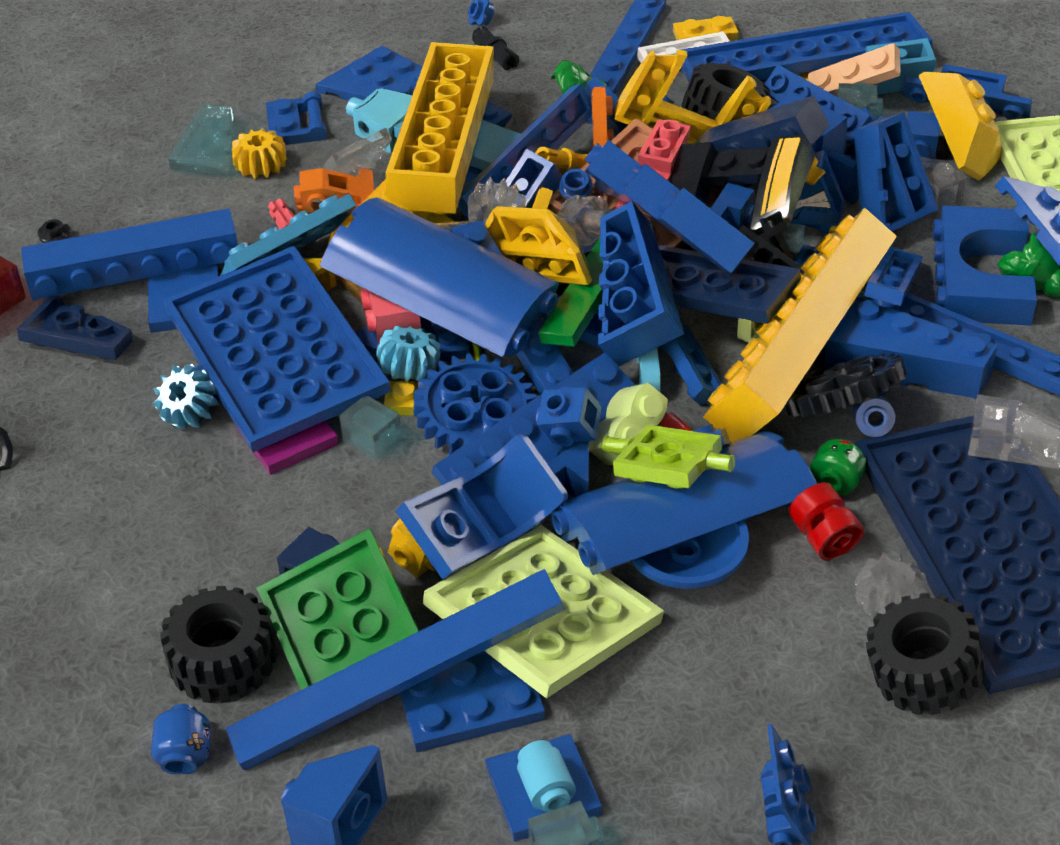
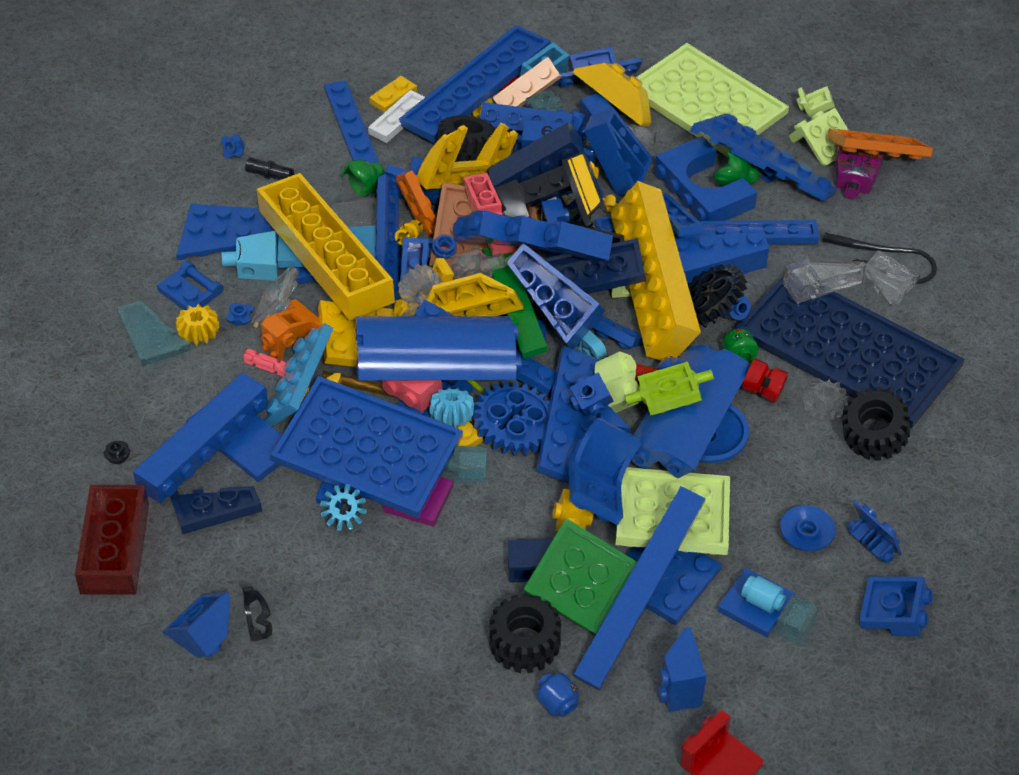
camera: 40 degrees left, 5 degrees up
none -> blue plate [226,303,254,326]
none -> blue dish [780,505,836,552]

